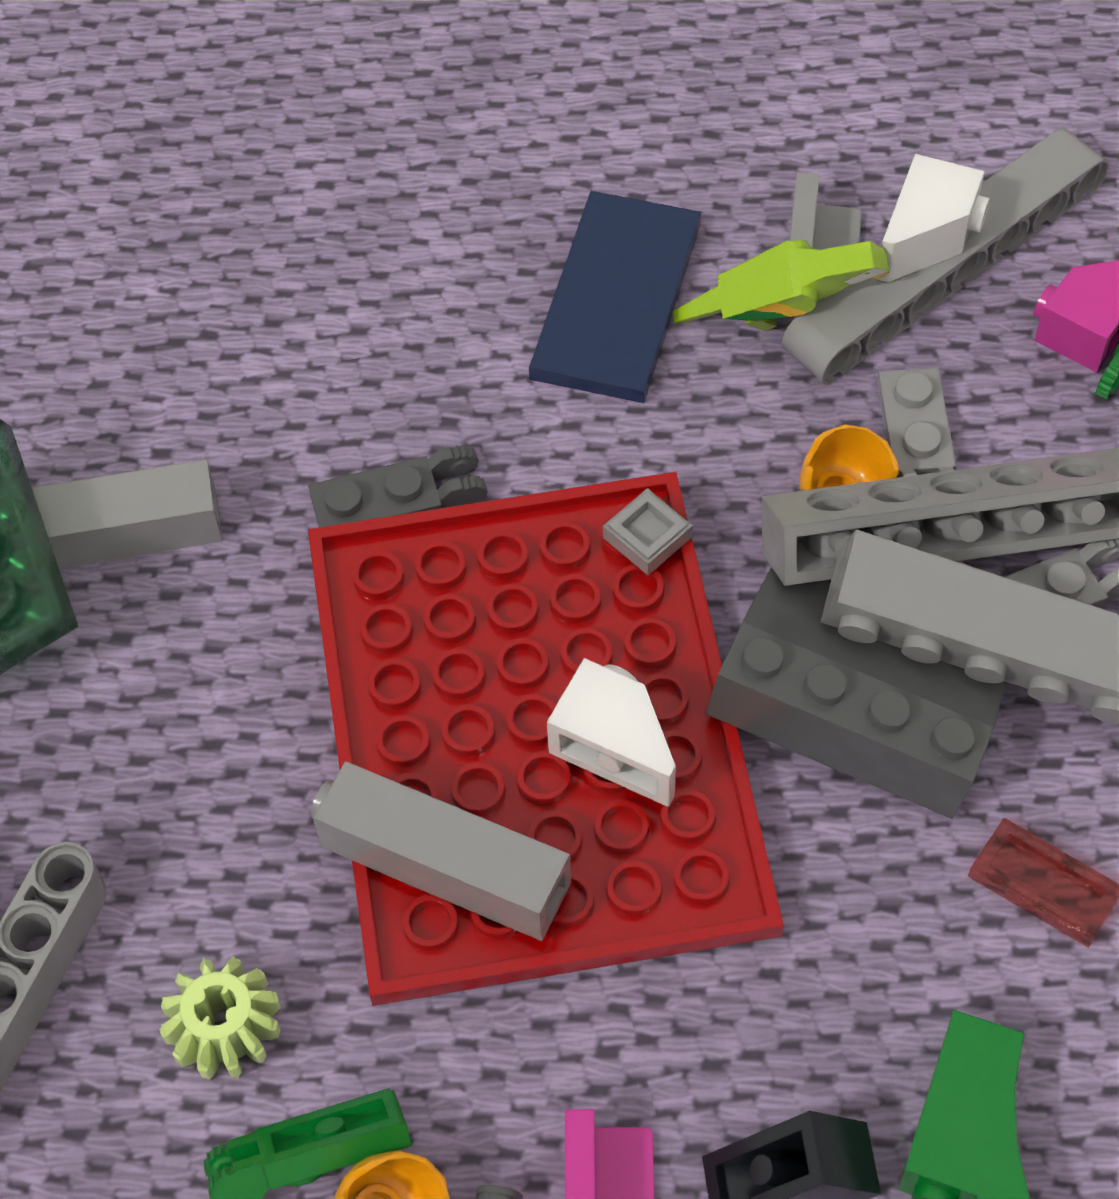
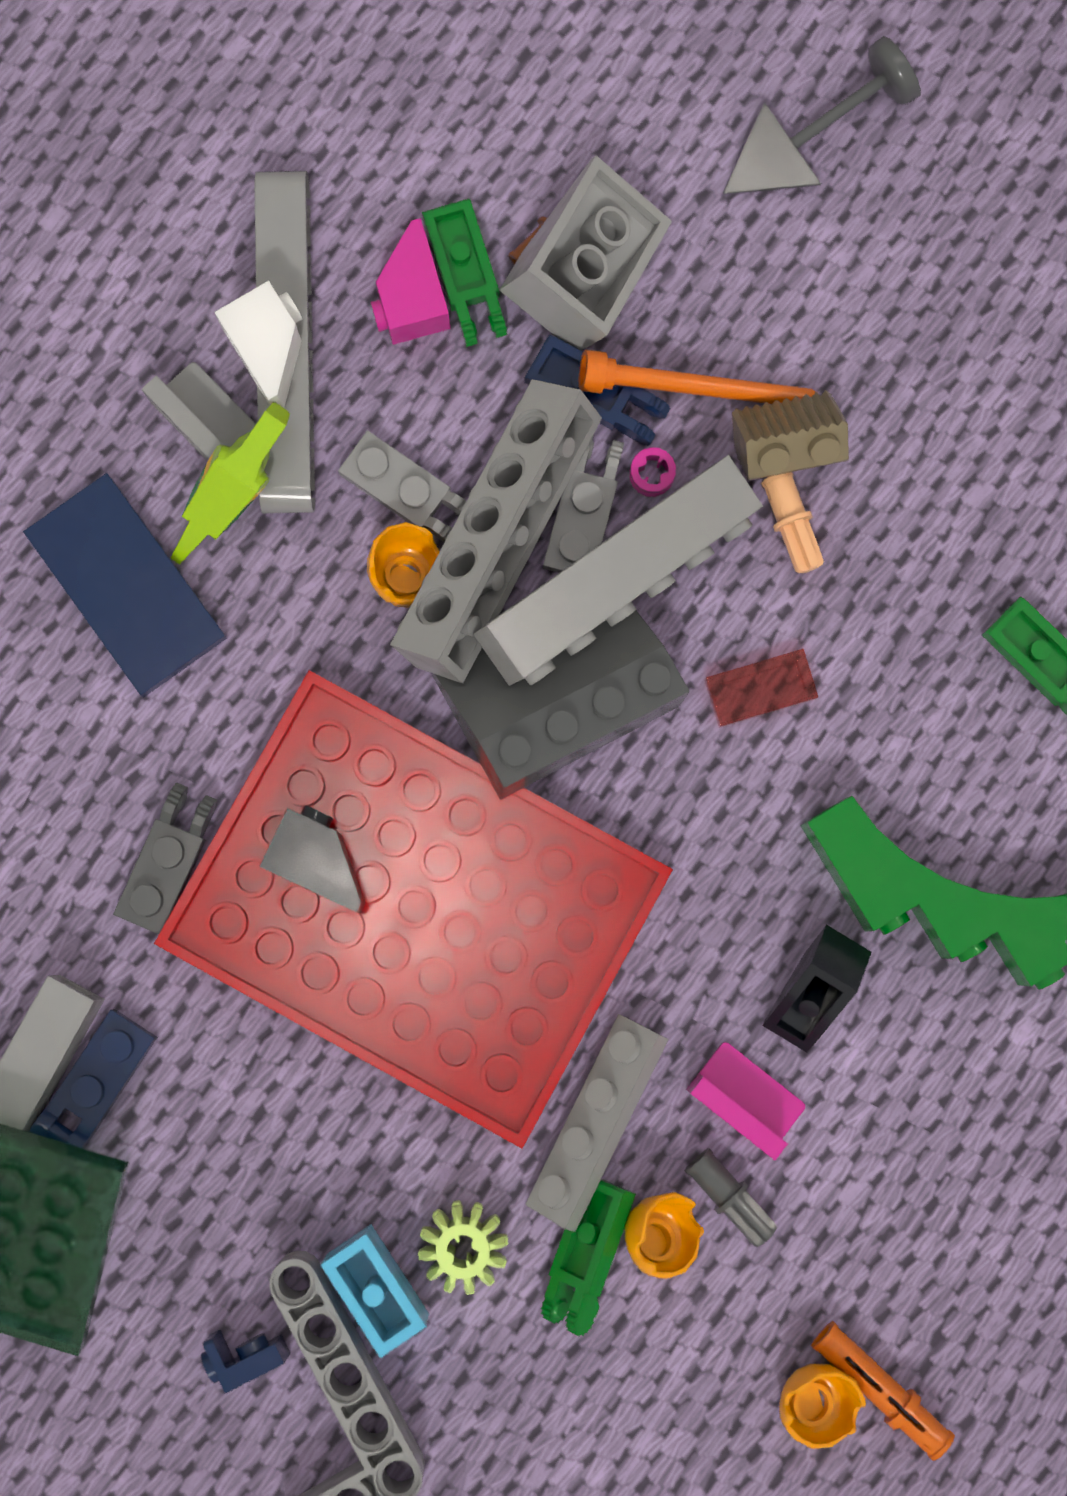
camera: 60 degrees left, 25 degrees up
light grey brick [311,761,571,941] -> none
white slope [547,658,676,807] -> none
light grey tile [603,488,693,575] -> none
none -> dark blue plate [28,1009,158,1164]
none -> slope [259,805,365,913]
none -> medium azure brick [321,1224,429,1358]
none -> light grey plate [525,1014,669,1232]

